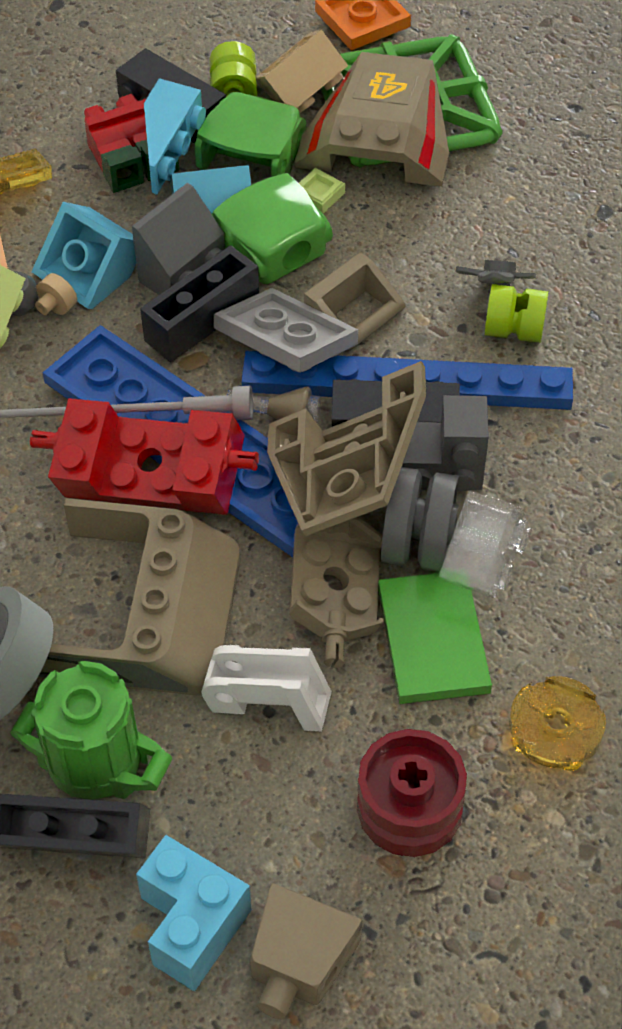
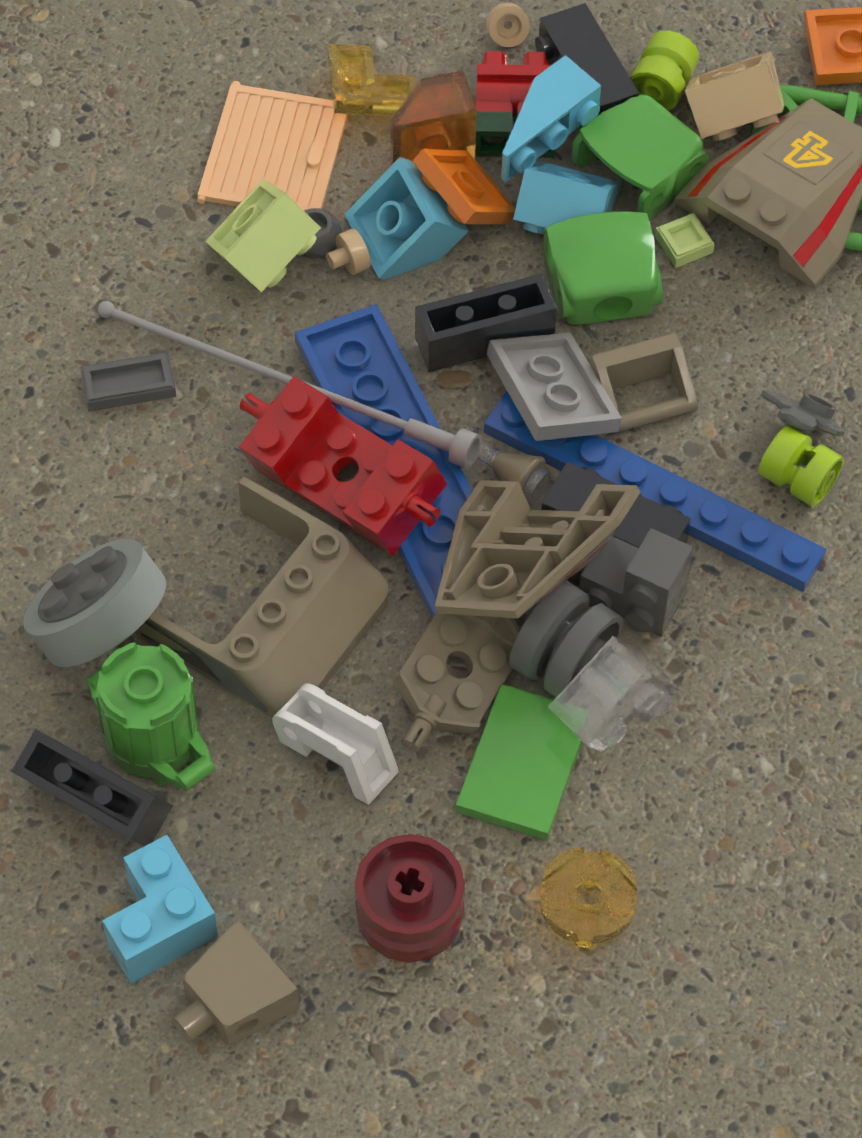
camera: 25 degrees right, 5 degrees up
dark grey slope [132,183,225,295] -> none
none -> clear orange slope [390,70,477,165]
none -> orange plate [413,149,516,224]
none -> tan tile [486,3,530,47]

